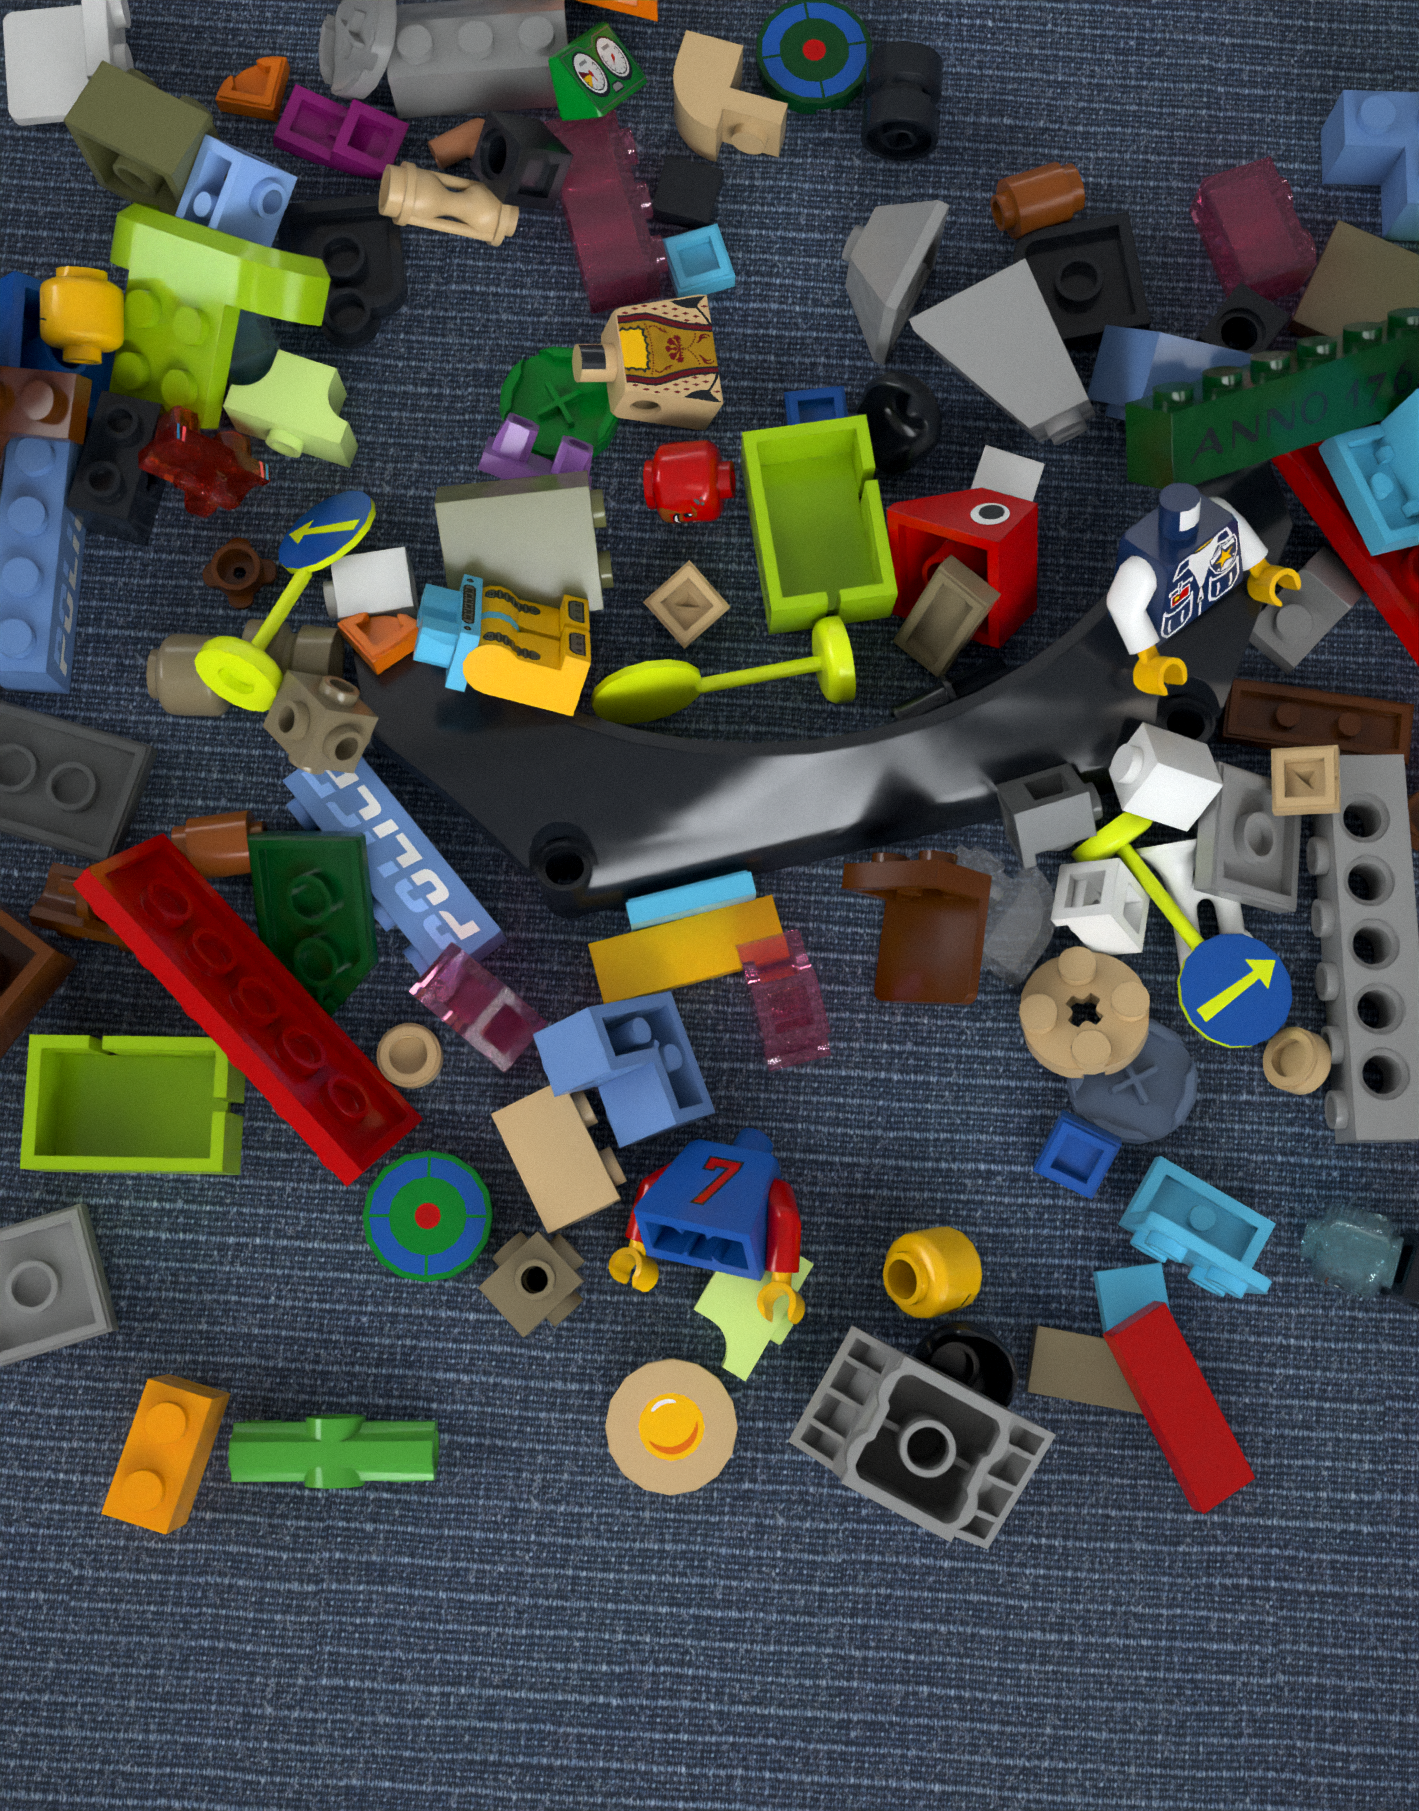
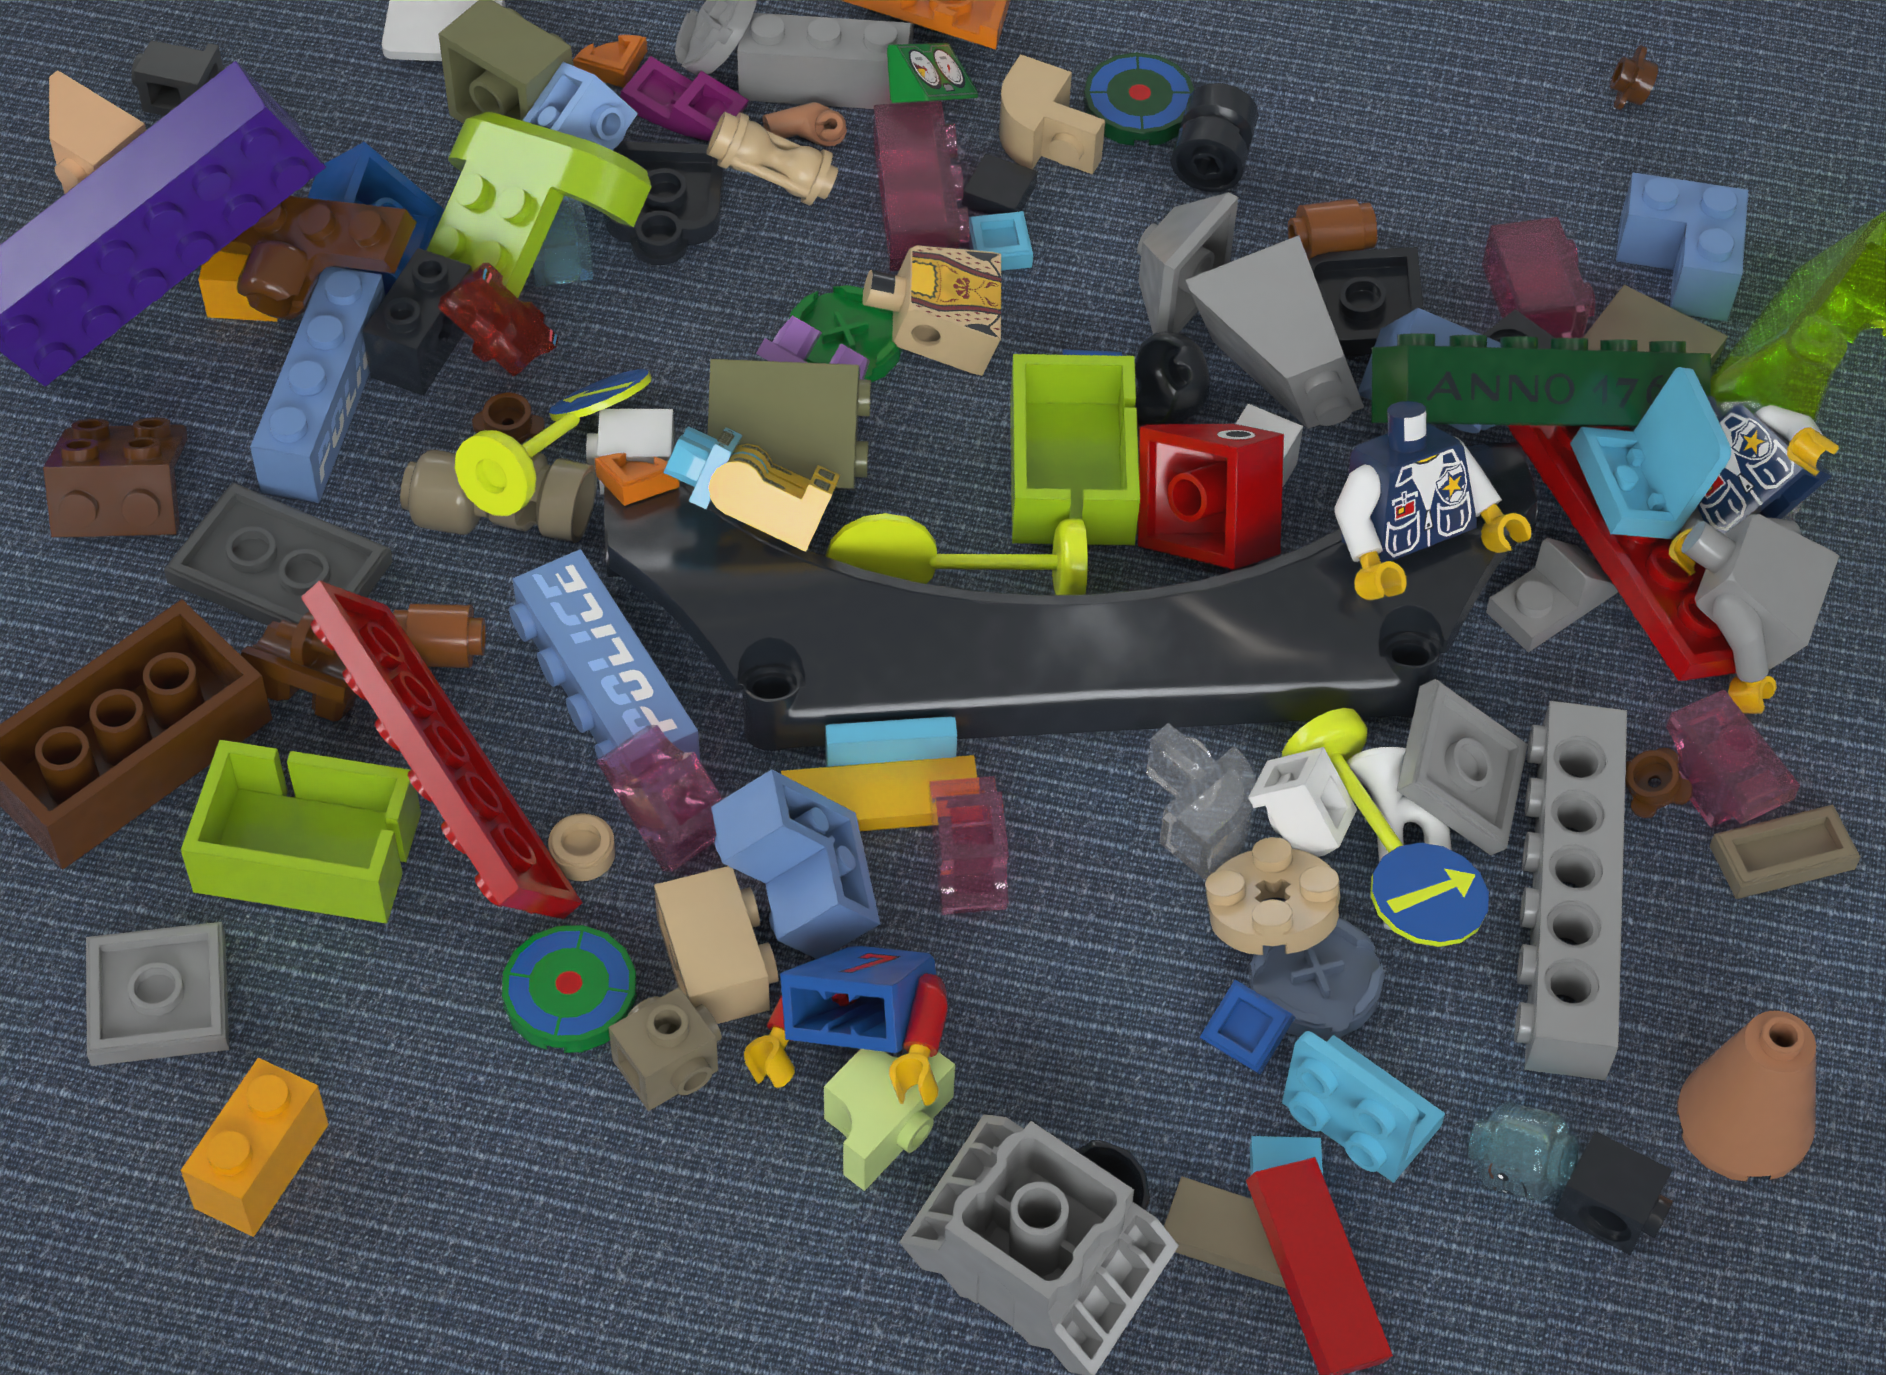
camera: 10 degrees right, 25 degrees down
yellow head [40,266,124,364] -> none
yellowish green brick [223,349,358,468] -> none
bright green piece [228,1414,439,1489] -> none
dark green tile [247,831,378,1017] -> none
dark tan brick [263,670,379,775] -> none
black brick [469,110,573,211] -> none
tan tile [605,1358,738,1496] -> none
red head [643,440,736,524] -> none
tan tile [643,560,731,649] -> none
reddish brown bracket [841,850,992,1005] -> none
yellow head [883,1226,982,1318] -> none
dark tan tile [893,554,1001,677] -> none
dark grey brick [995,763,1103,869] -> none
white brick [1108,722,1224,832] -> none
reddish brown tile [1217,678,1414,766] -> none
tan tile [1263,1027,1331,1095] -> none
tan tile [1271,745,1341,816] -> none

